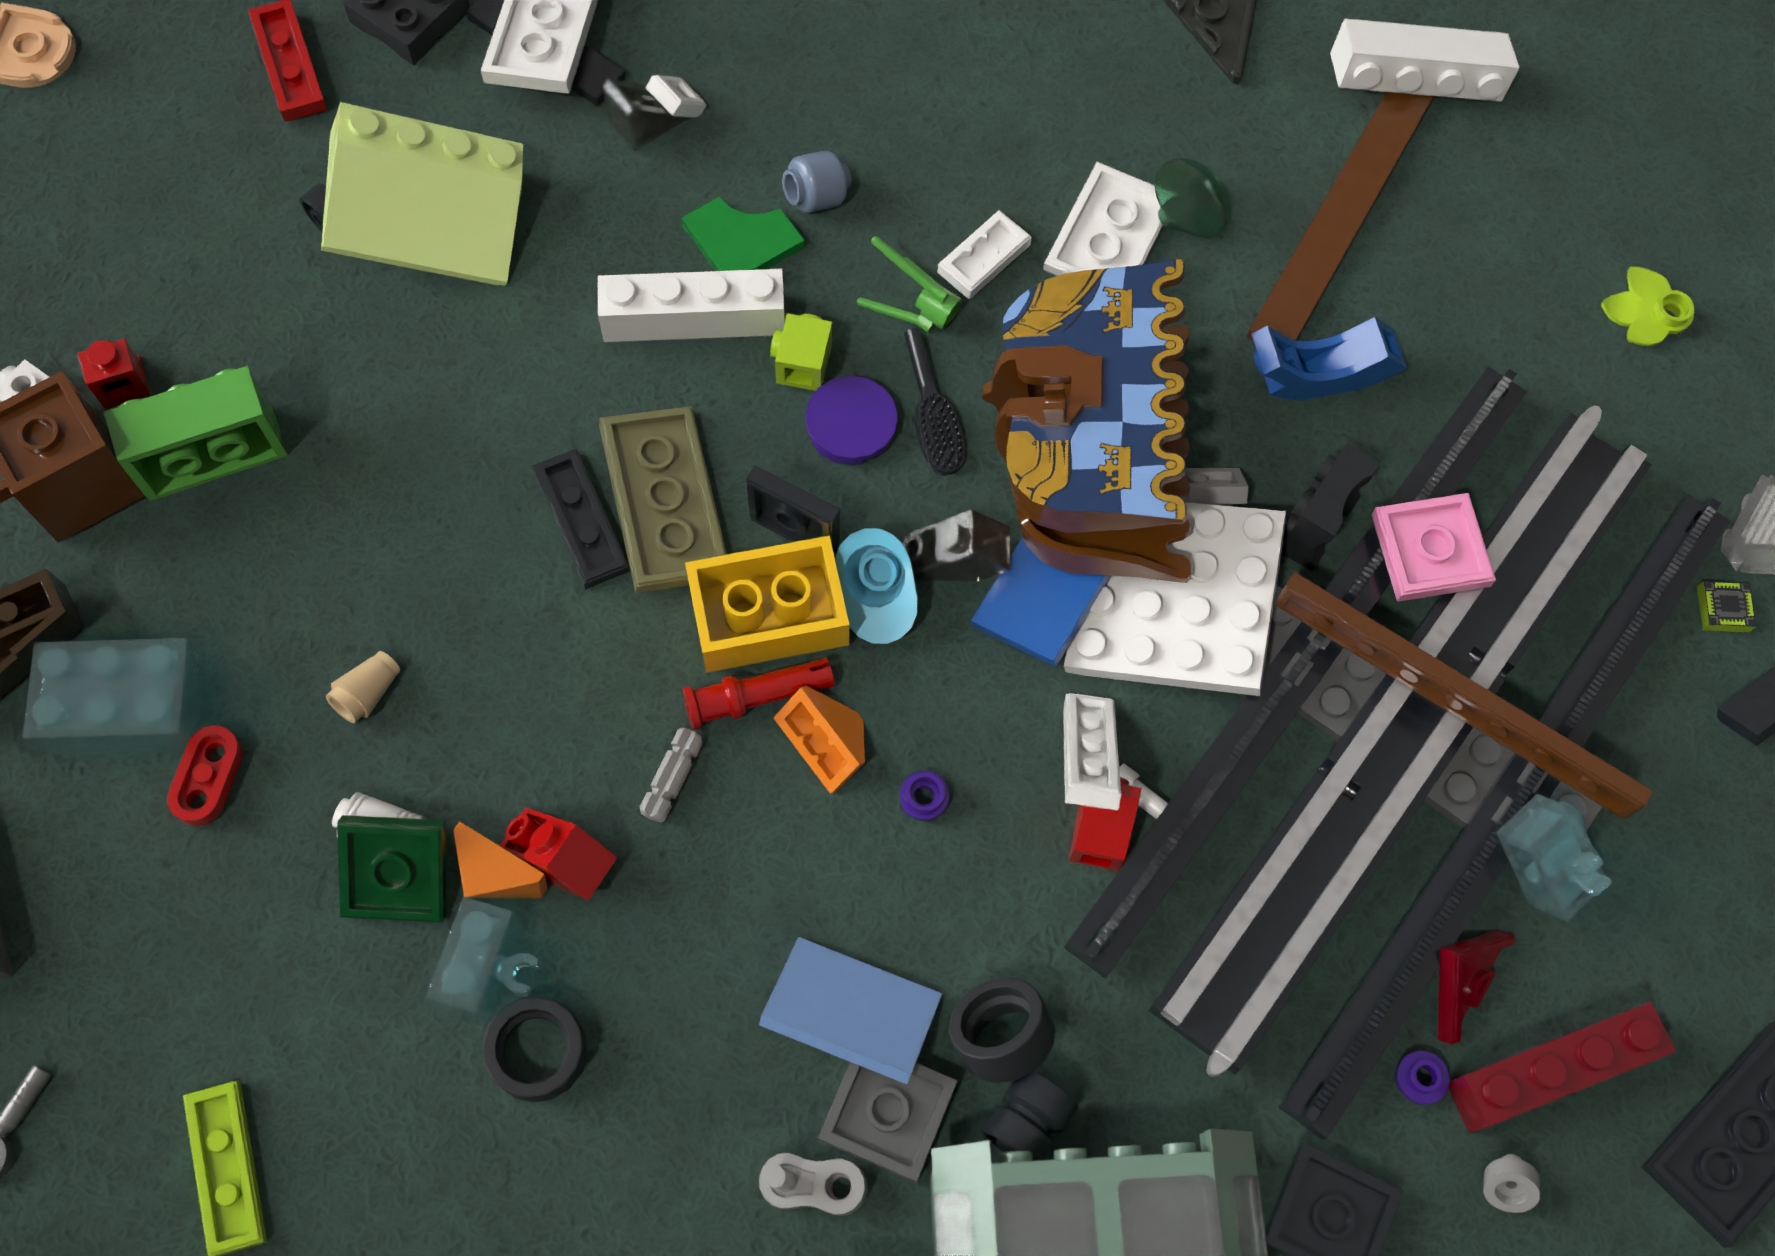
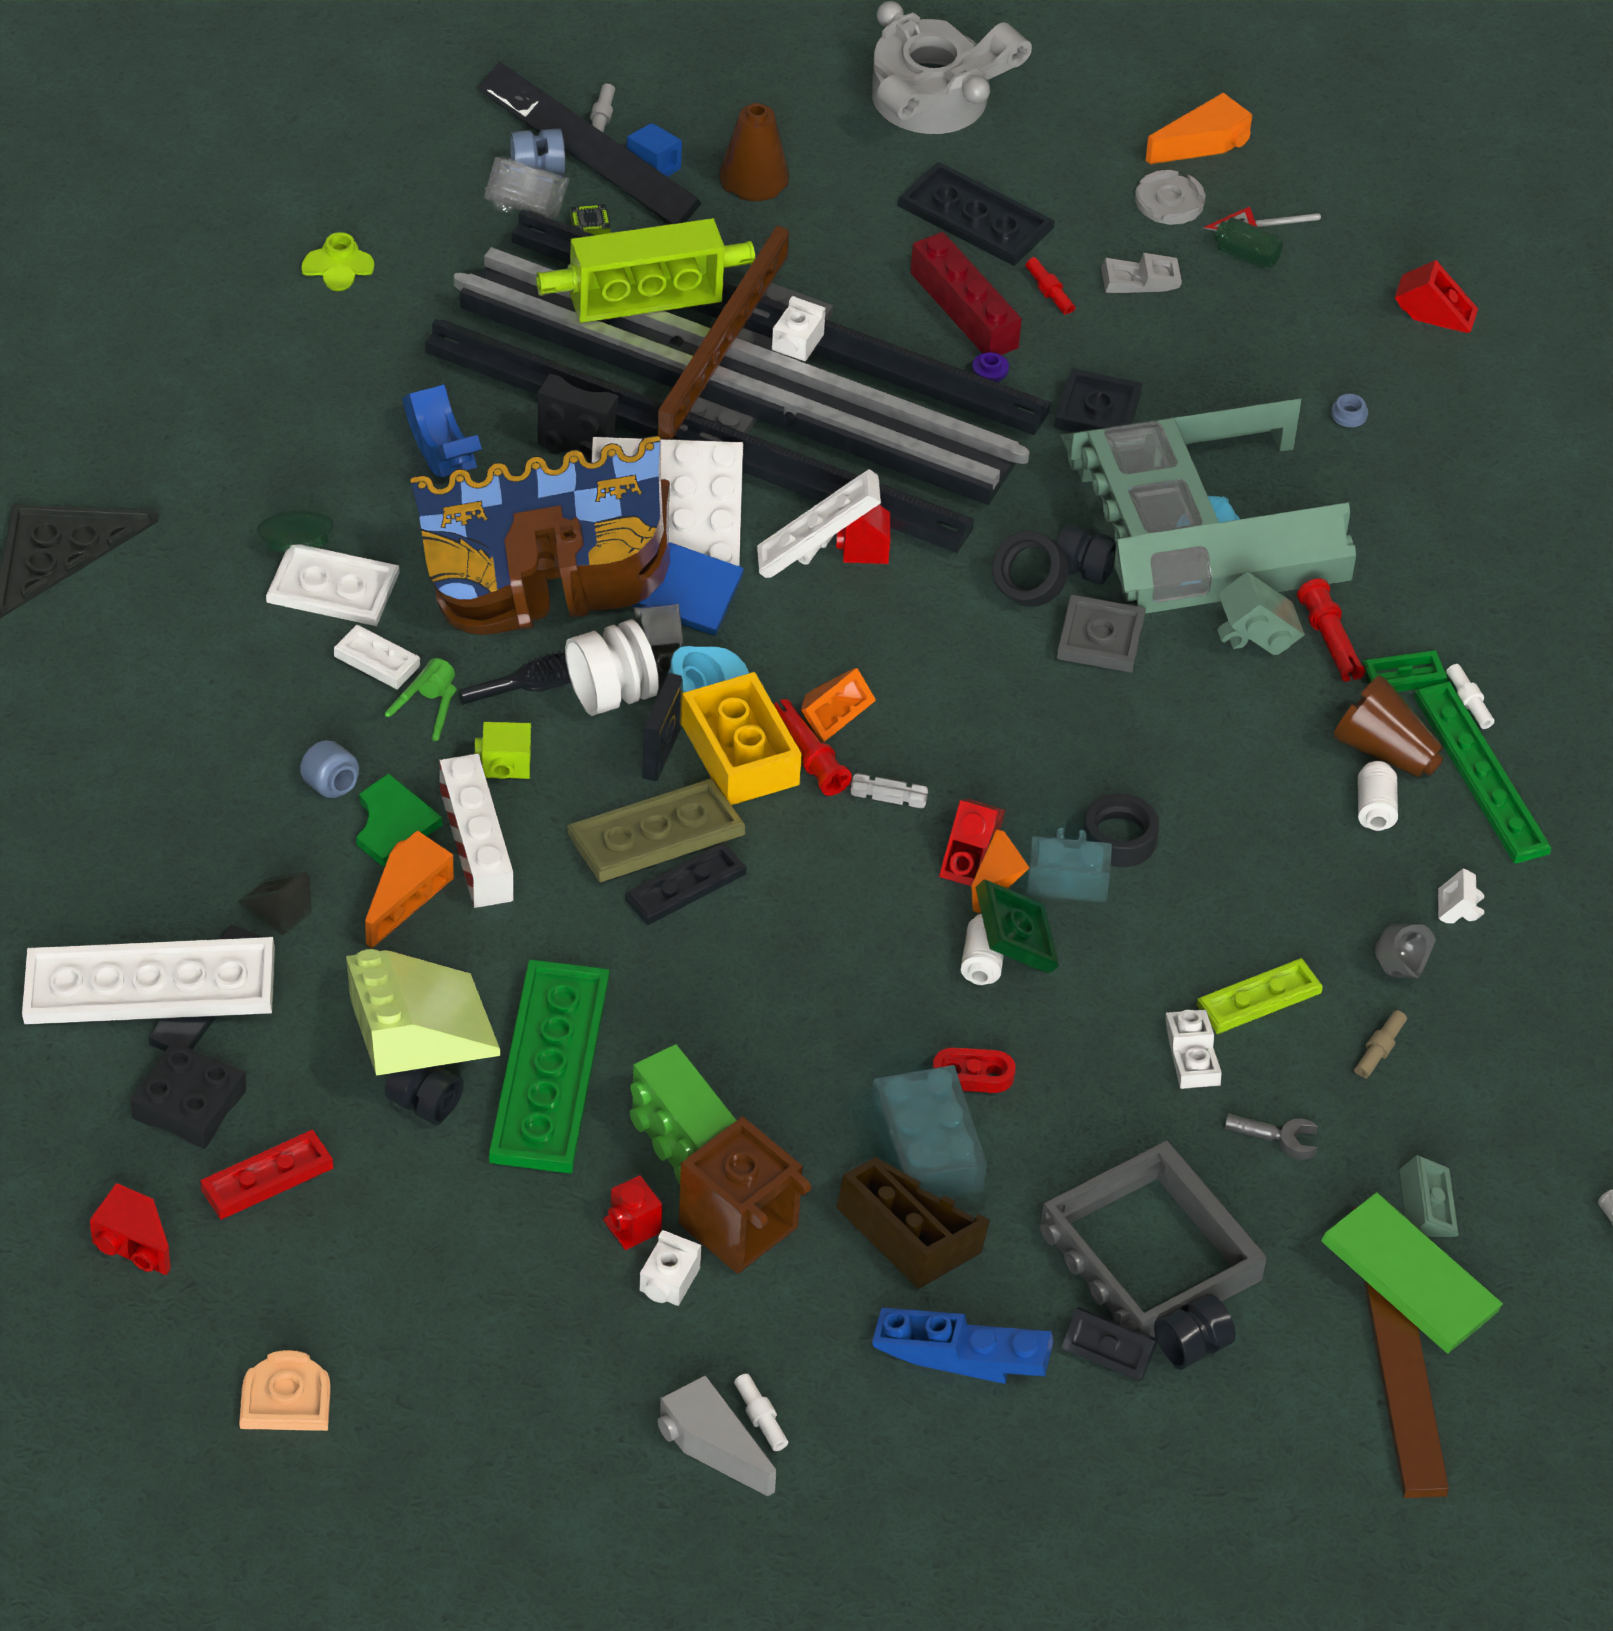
camera: 100 degrees left, 20 degrees down
tan cone [326,651,401,723] -> none
white tile [646,75,706,118] -> none
medium blue tile [759,937,942,1084] -> none
light grey piece [759,1153,868,1216] -> none
dark purple tile [805,375,898,465] -> none
dark purple plate [899,771,949,821] -> none
reddish brown tile [1247,92,1434,340] -> none
white brick [1330,19,1519,102] -> none
bright pink tile [1371,493,1496,602] -> none
dark red tile [1437,930,1515,1045] -> none
light grey tile [1483,1154,1540,1213] -> none
clear light blue brick [1496,794,1612,922] -> none
none -> orange slope [365,830,454,948]
none -> green plate [489,960,610,1174]
none -> lime brick [536,218,755,323]
none -> white wheel [565,619,659,716]
none -> white brick [772,296,825,361]
none -> red bar [1025,257,1076,315]
none -> white slope [1165,1010,1222,1089]

